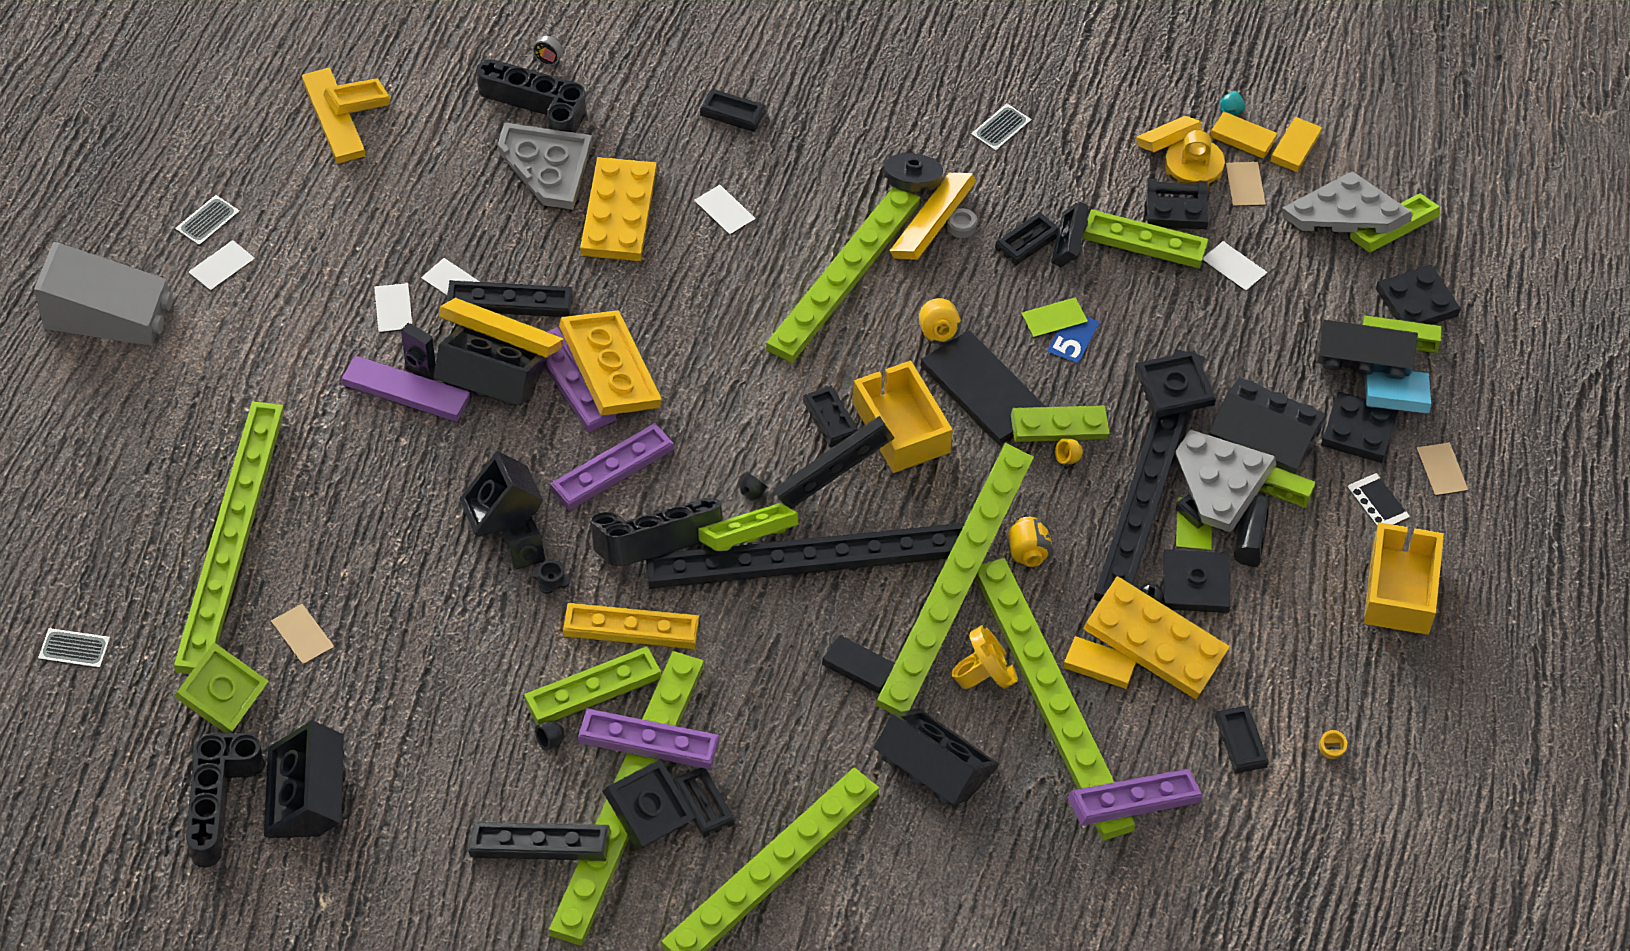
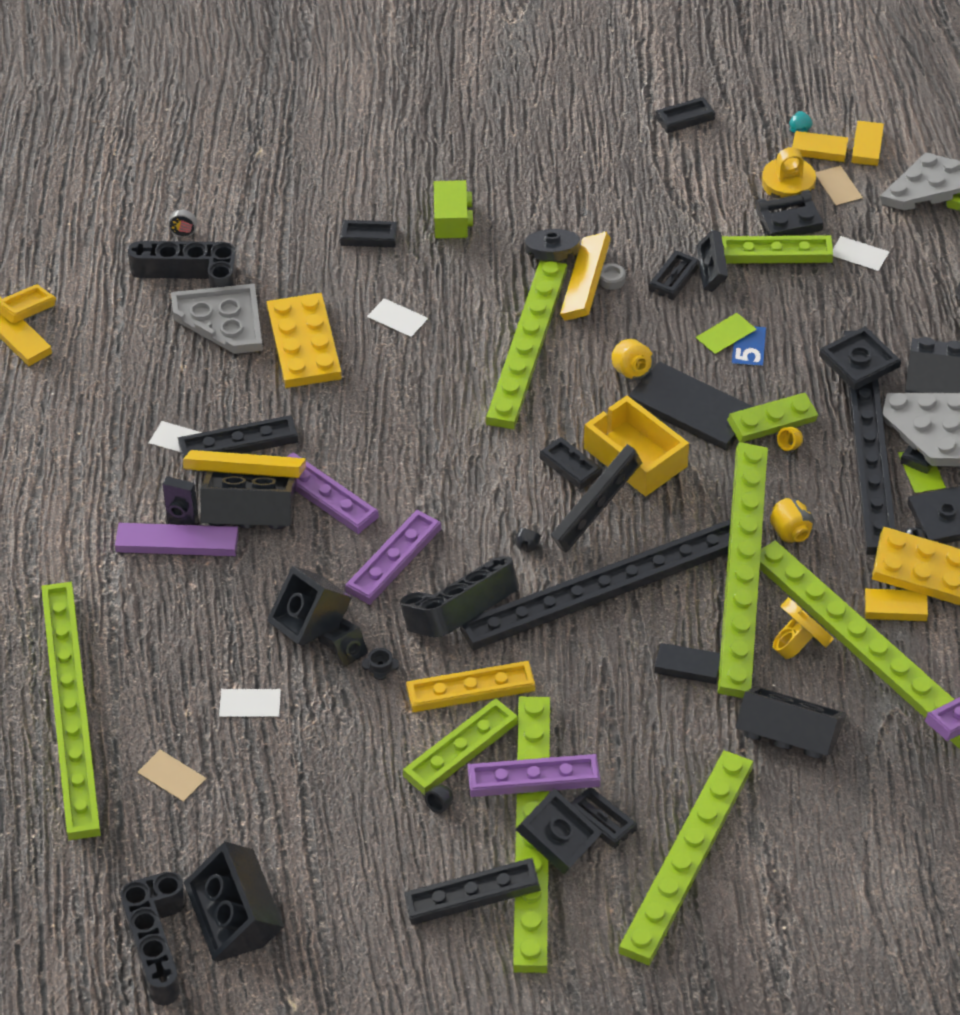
camera: 15 degrees left, 5 degrees down
lime plate [173,642,269,733] -> none
white sticker [374,283,412,332] -> none
yellow plate [559,310,662,416] -> none
lime plate [698,503,799,551] -> none
sticker [971,103,1032,150] -> none
yellow tile [1136,116,1203,152] -> none
none -> white sticker [219,689,281,717]
none -> lime brick [434,180,473,239]
none -> black tile [656,97,715,133]

